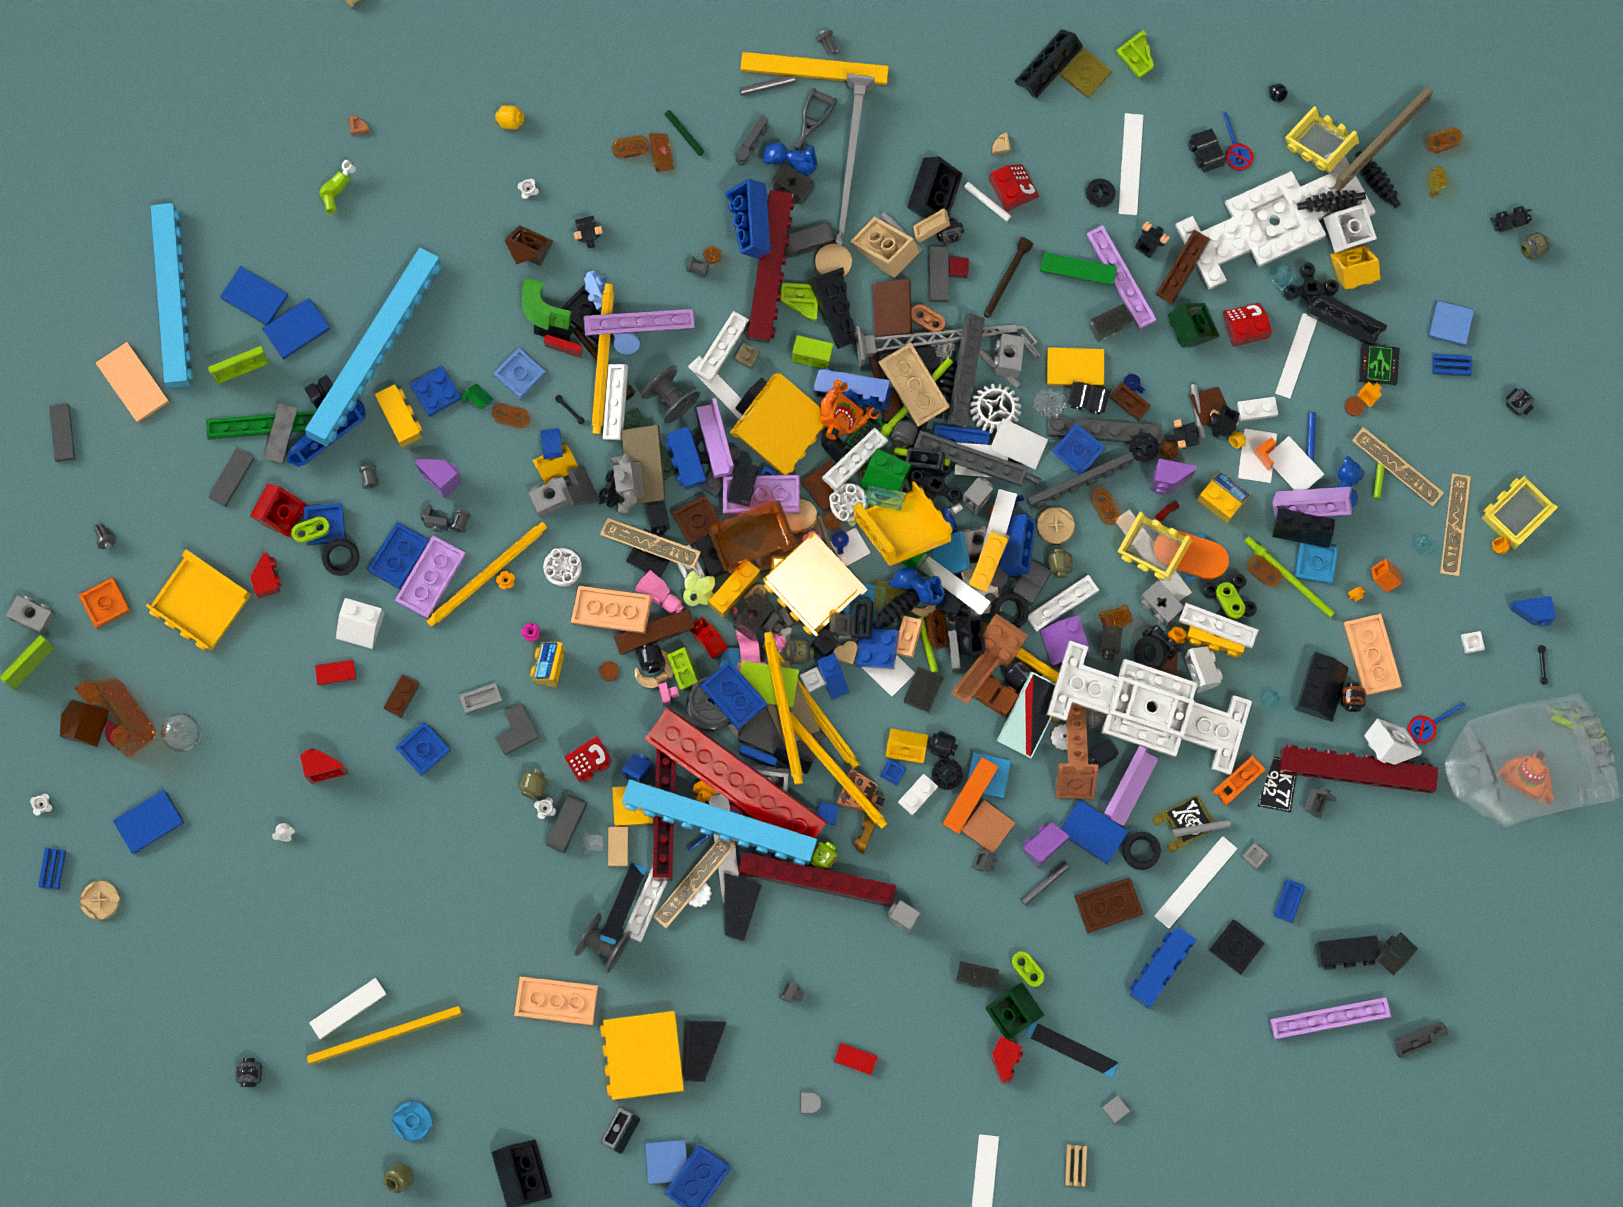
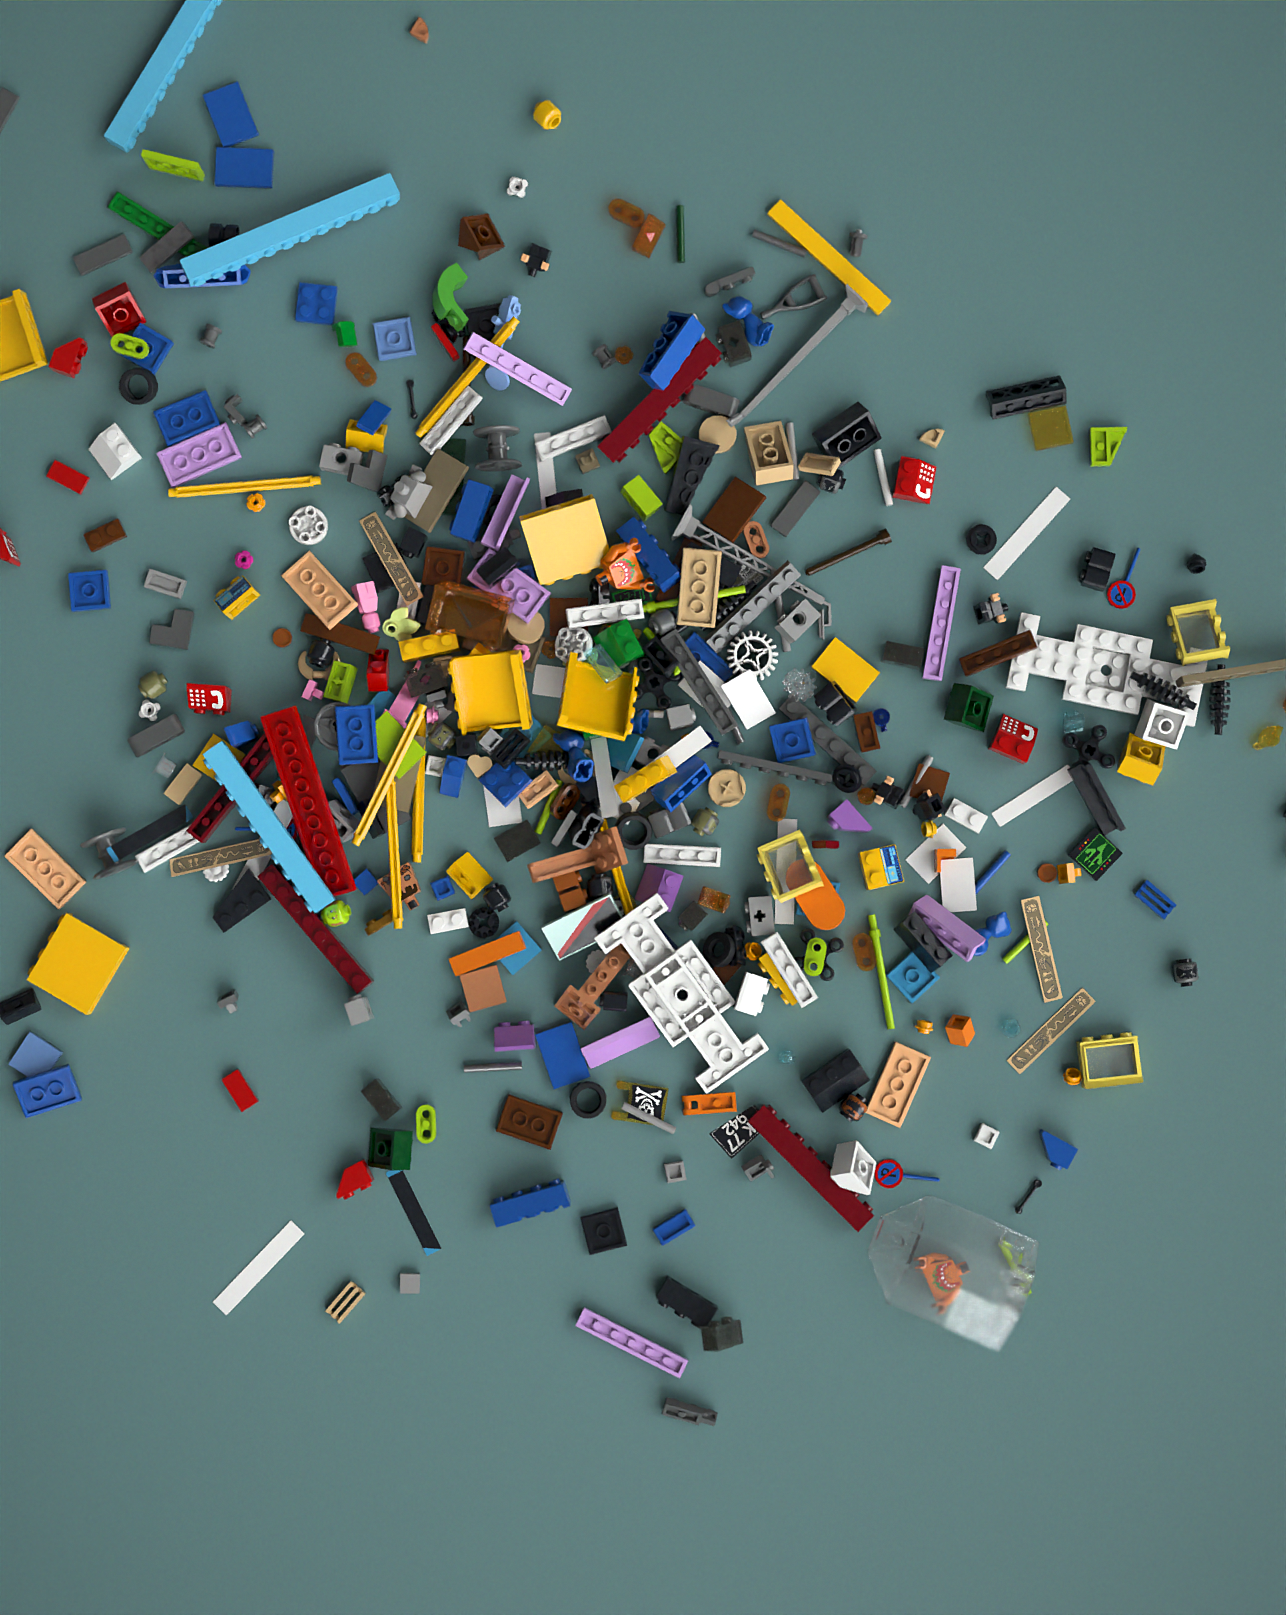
camera: 40 degrees right, 10 degrees up
light nougat tile [96,342,169,423] -> none
lime arm [319,160,356,214] -> none
yellow brick [375,384,423,448] -> none
medium lavender slope [415,459,461,498] -> none
black wing [685,1021,727,1082] -> none
light grey tile [801,1093,821,1113] -> none
clear blue piece [831,531,849,555] -> none
dark red tile [949,257,969,278] -> none
green tile [1040,252,1117,286] -> none
white sticker [1155,836,1237,929] -> none
medium blue tile [1428,301,1474,346] -> none

